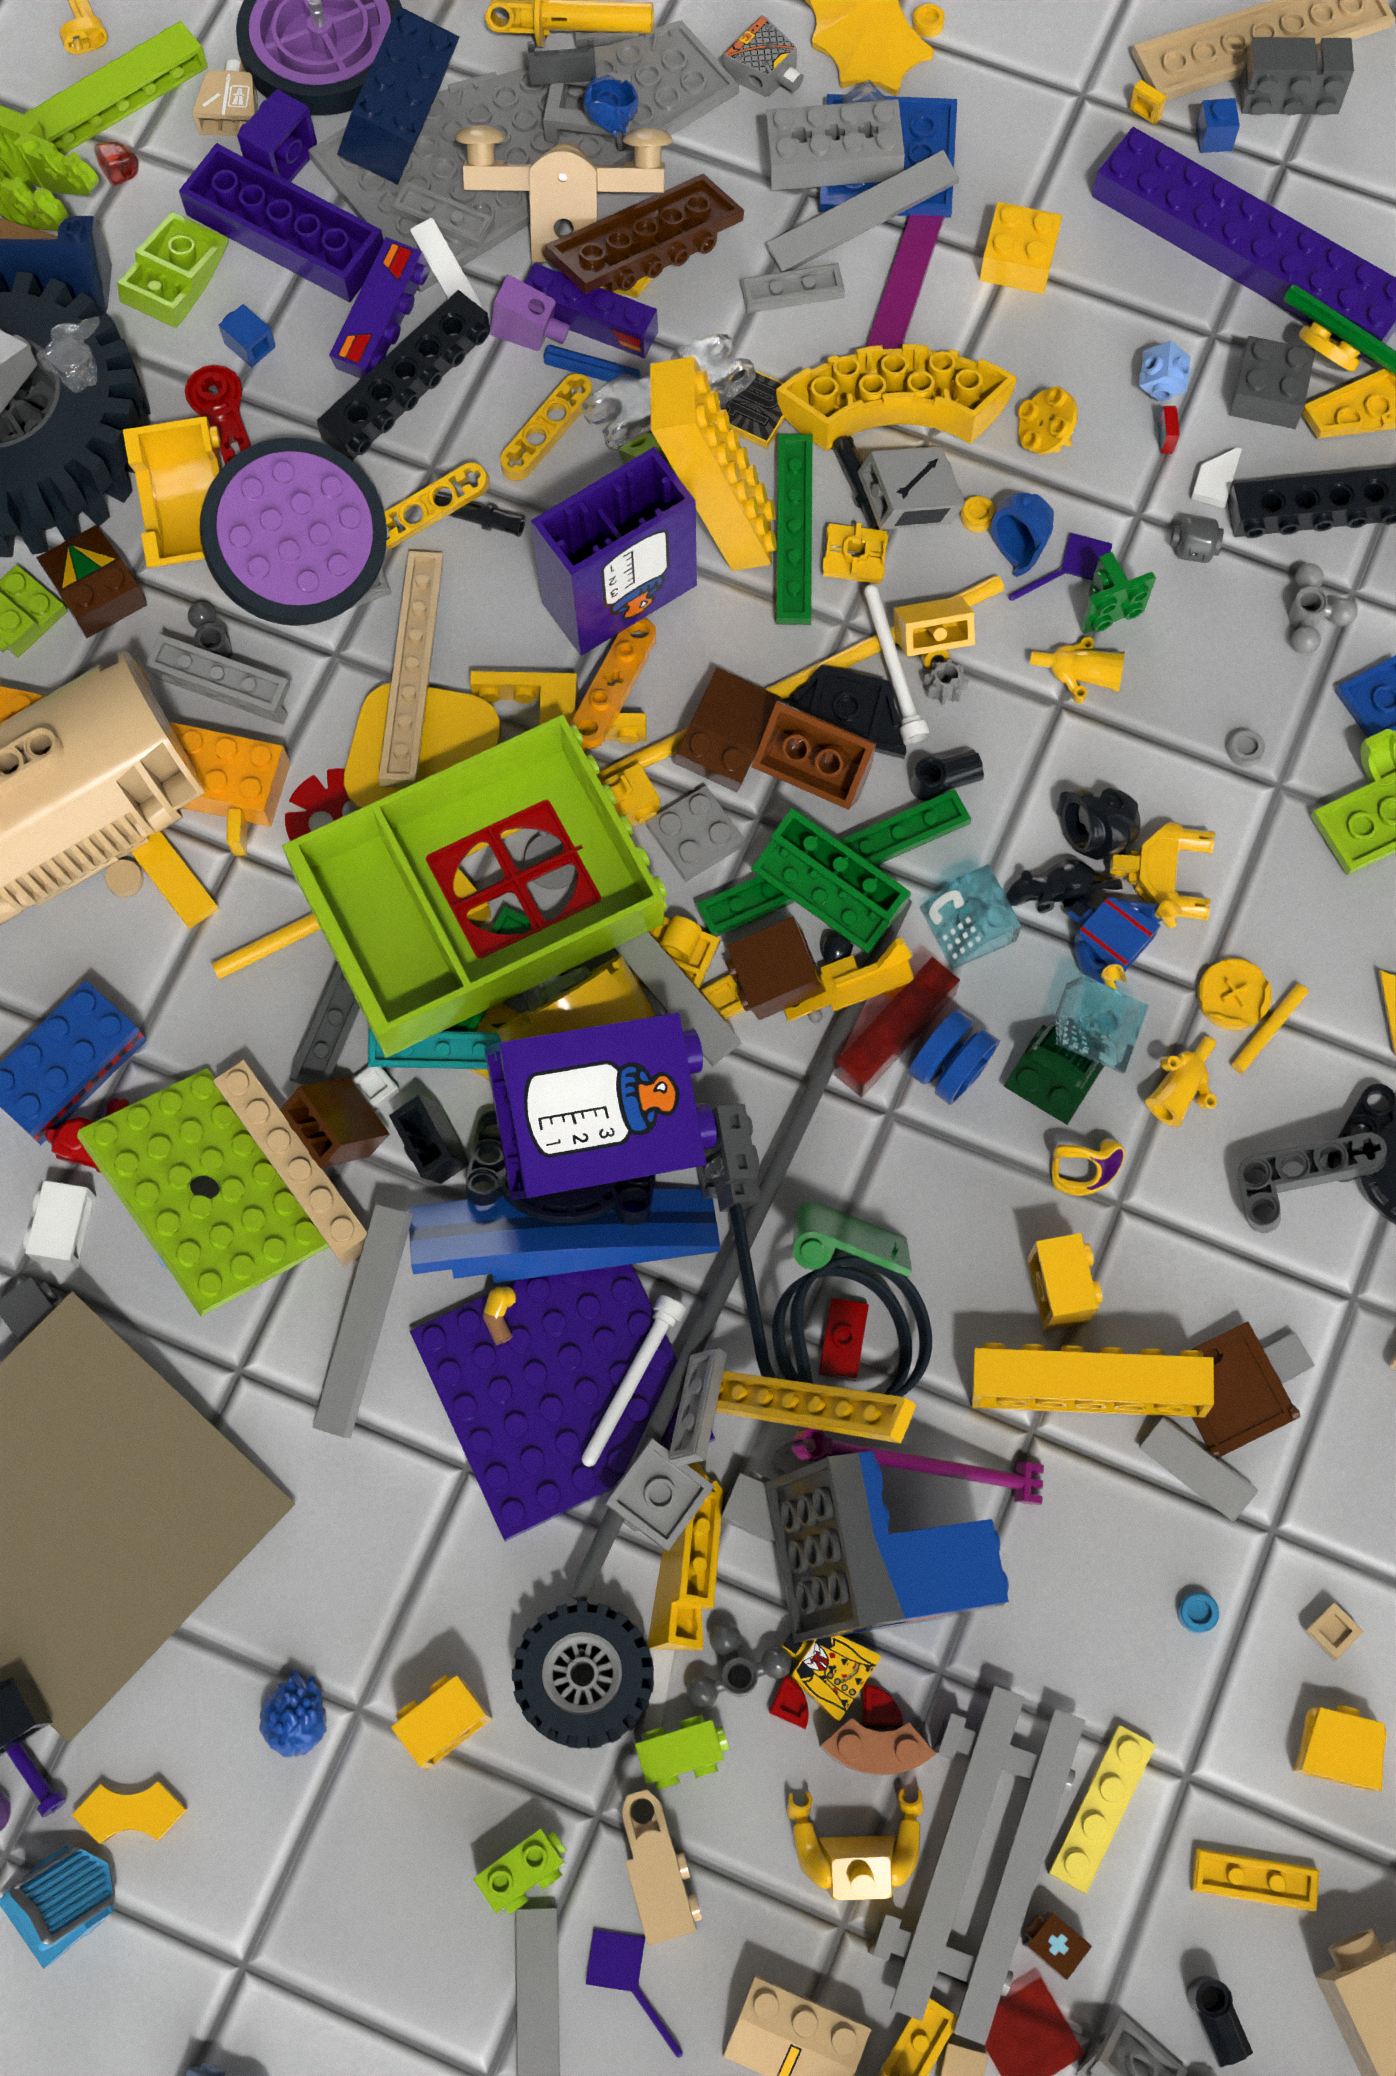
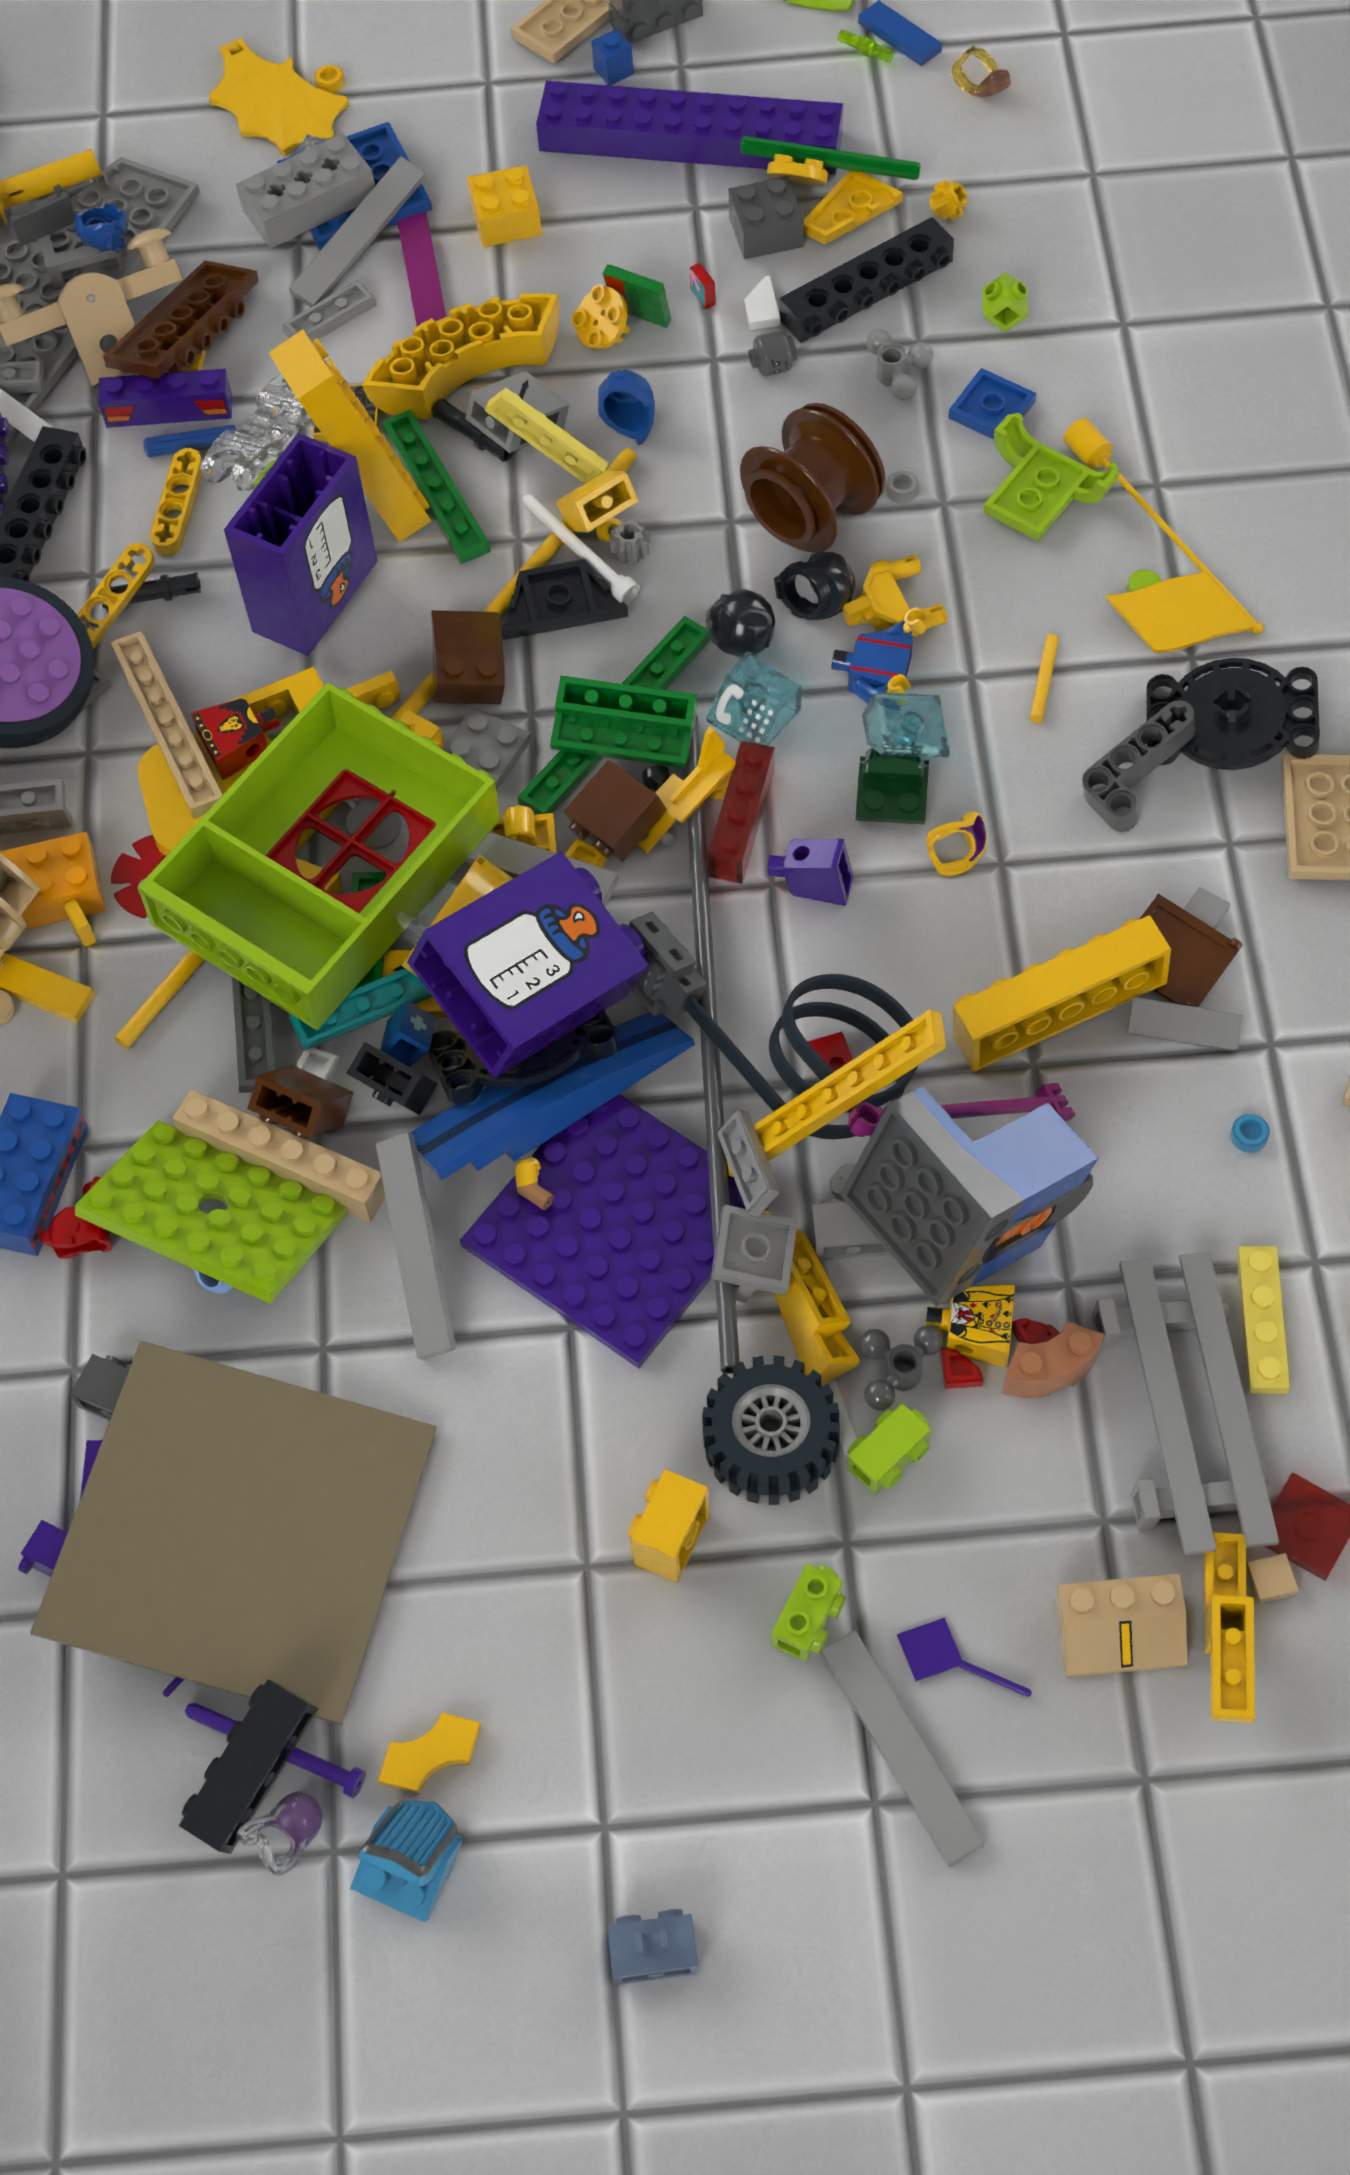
camera: 25 degrees left, 10 degrees down
white piece [23,1180,96,1269] -> none
blue hair [259,1670,327,1758] -> none
medium lavender torso [490,274,570,351] -> none
light orange piece [569,619,656,751] -> none
white piece [582,1295,687,1467] -> none
tan brick [622,1789,702,1946] -> none
light grey torso [723,15,804,97] -> none
dark orange slope [751,701,877,810] -> none
yellow torso [786,1788,924,1900] -> none
green door [793,1201,912,1277] -> none
yellow piece [822,523,888,584] -> none
blue wheel [908,1009,1000,1105] -> none
black piece [910,749,984,801] -> none
yellow tile [960,496,996,532] -> none
black animal [1002,859,1123,914] -> none
dark purple piece [1008,532,1112,601] -> none
reddish brown brick [1023,1911,1092,1980] -> none
yellow brick [1027,1233,1103,1331] -> none
yellow piece [1030,637,1125,704] -> none
green bracket [1080,552,1156,634] -> none
yellow tile [1129,79,1167,125] -> none
light blue brick [1139,340,1191,402] -> none
yellow piece [1145,1036,1217,1128] -> none
yellow tile [1197,958,1272,1031] -> none
none -> red torso [191,698,280,780]
none -> blue brick [380,1001,437,1067]
none -> light yellow plate [484,387,608,483]
none -> green tile [603,264,672,328]
none -> black helmet [706,589,775,657]
none -> reddish brown wheel [740,403,886,553]
none -> dark purple torso [767,838,854,906]

